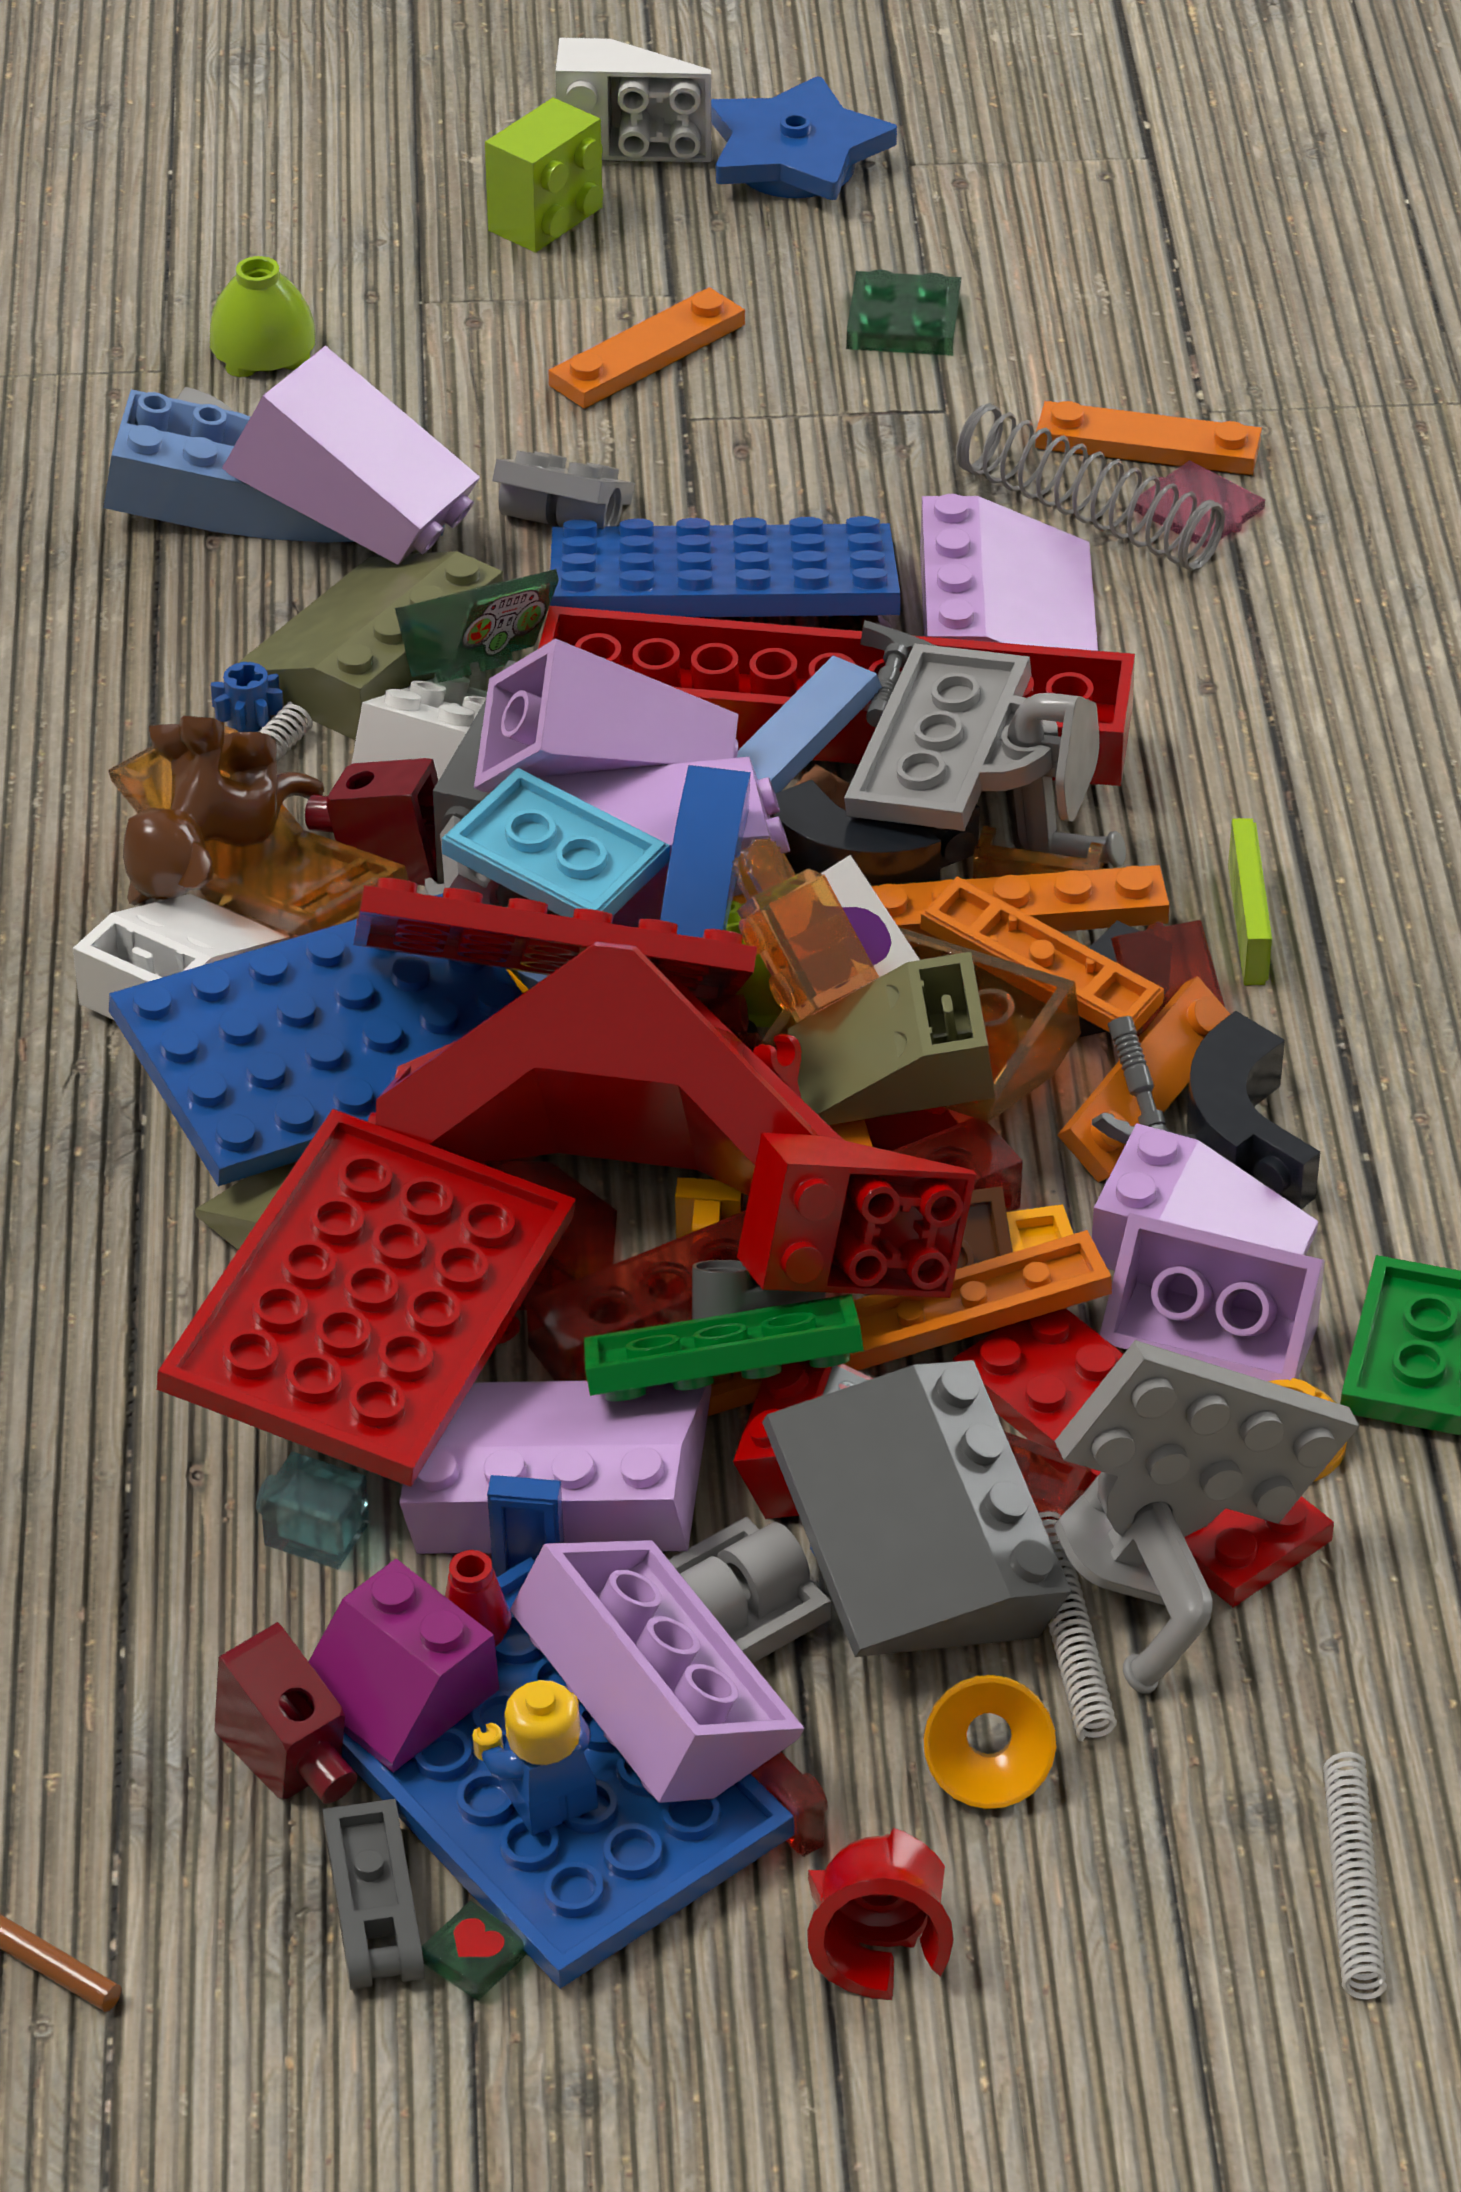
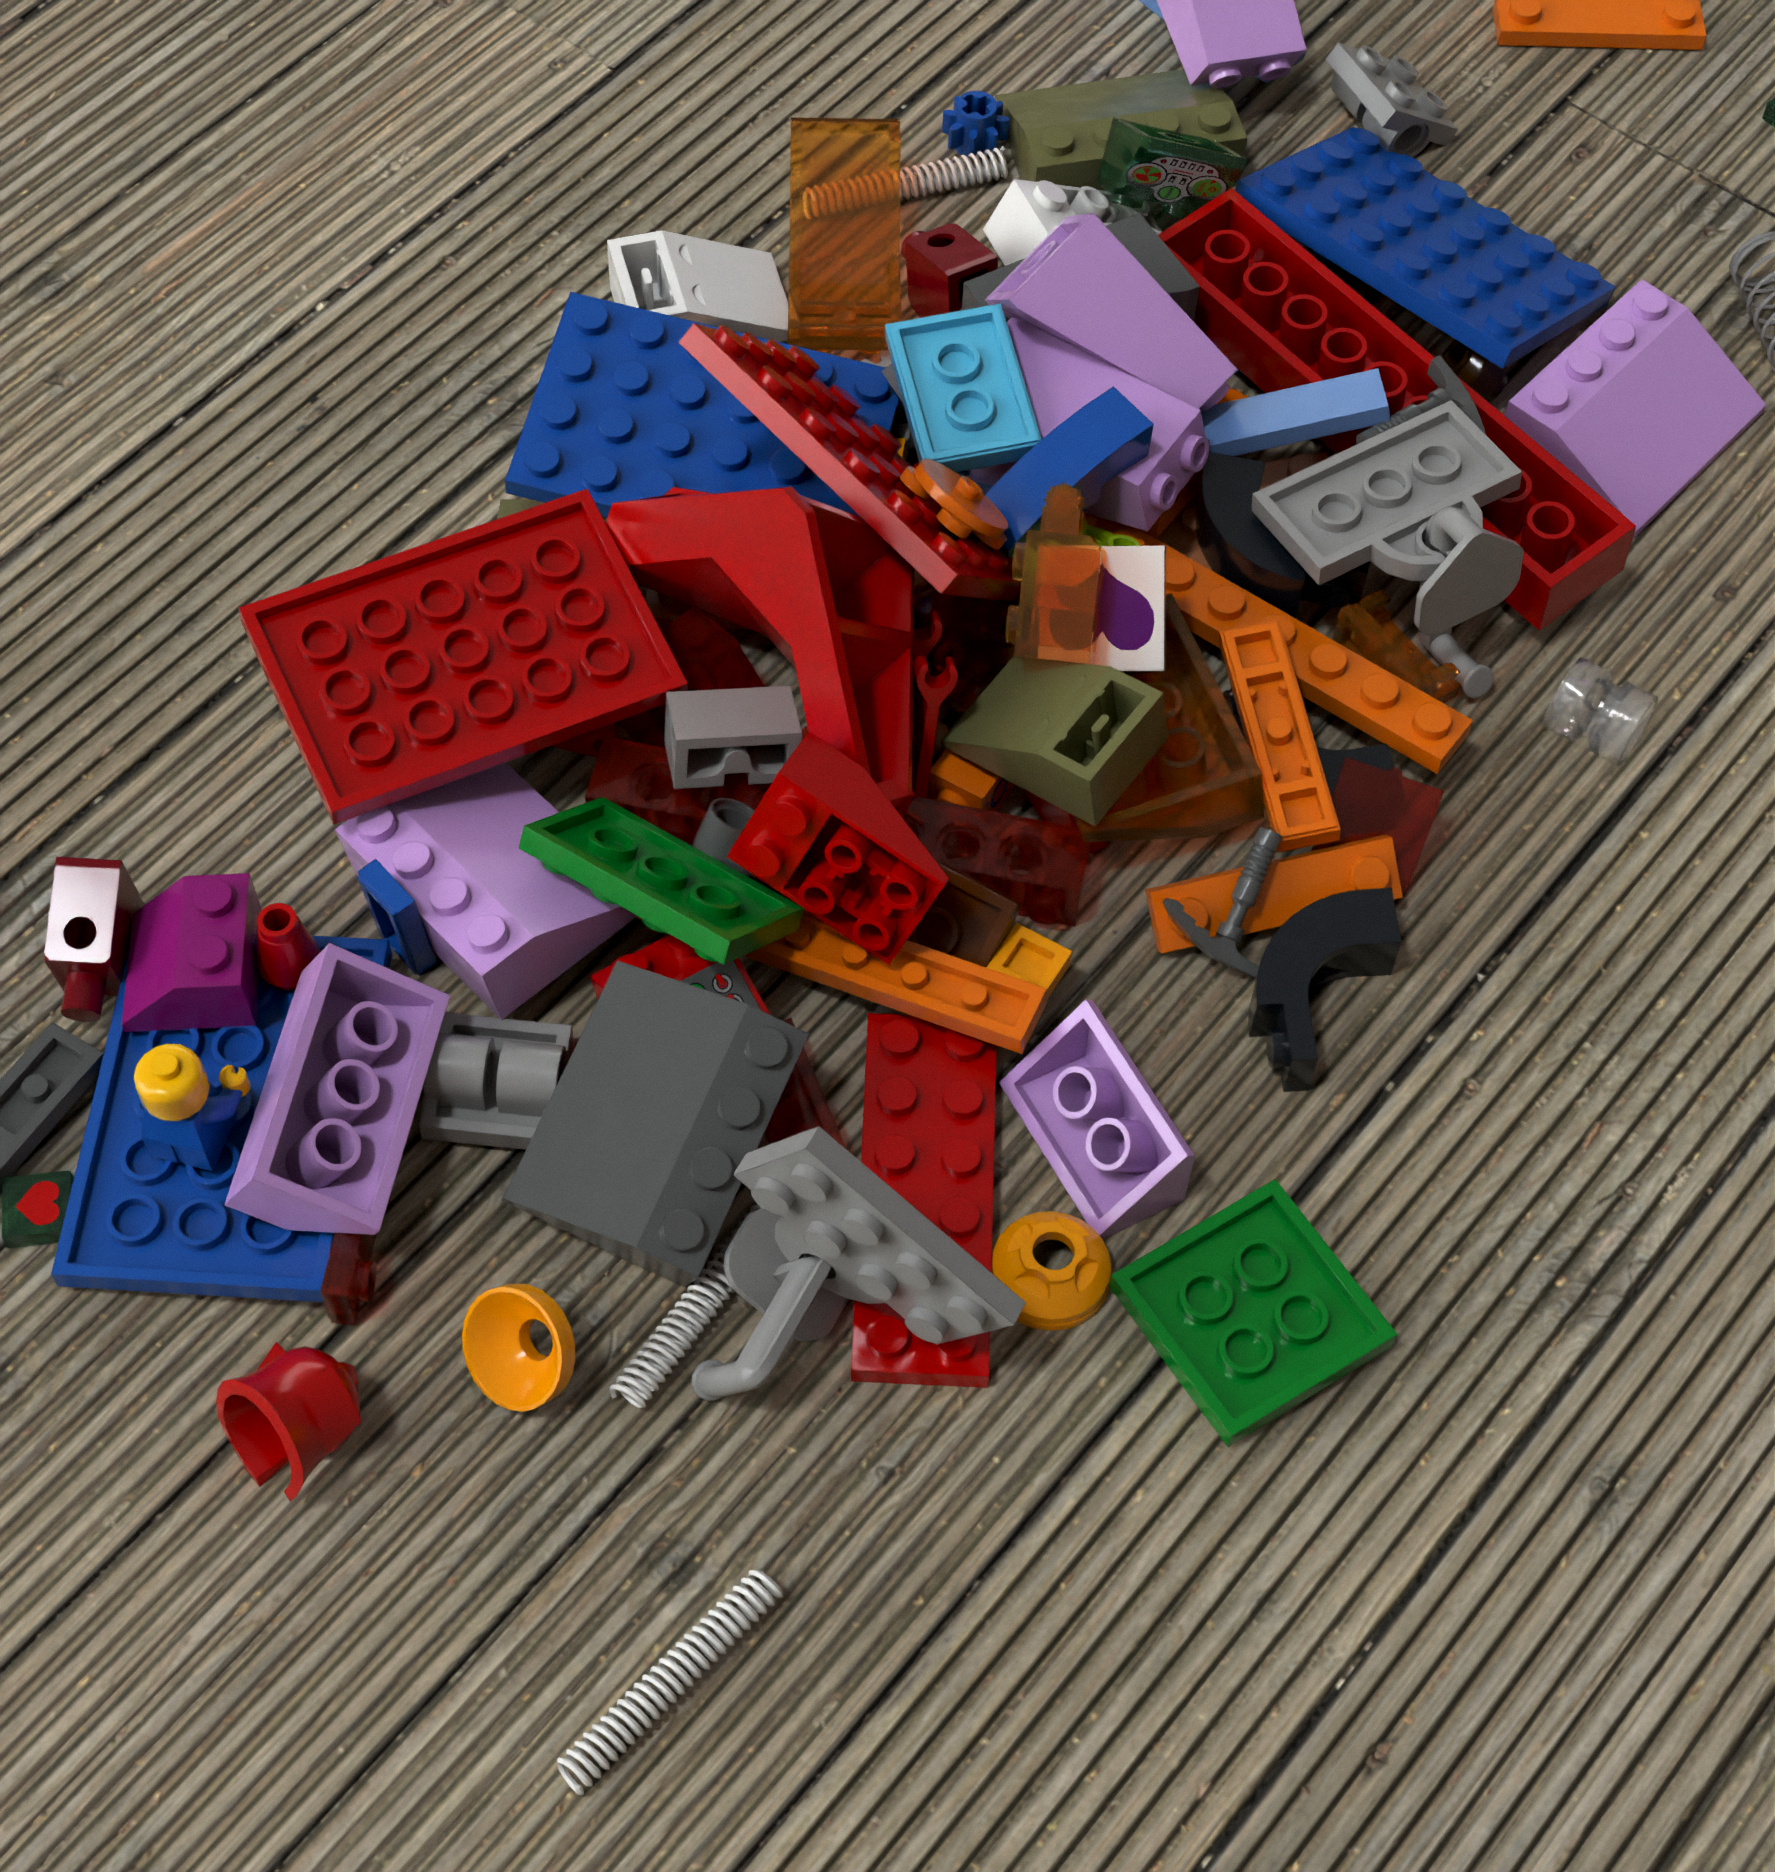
camera: 40 degrees right, 15 degrees up
reddish brown animal [123,716,324,906] -> none
clear light blue brick [256,1451,370,1570] -> none
lavender slope [1092,1123,1318,1271] -> none
lime tile [1228,818,1272,985] -> none
none -> light grey brick [664,686,802,789]
none -> orange piece [900,459,1008,550]
none -> clear wheel [1543,657,1658,766]

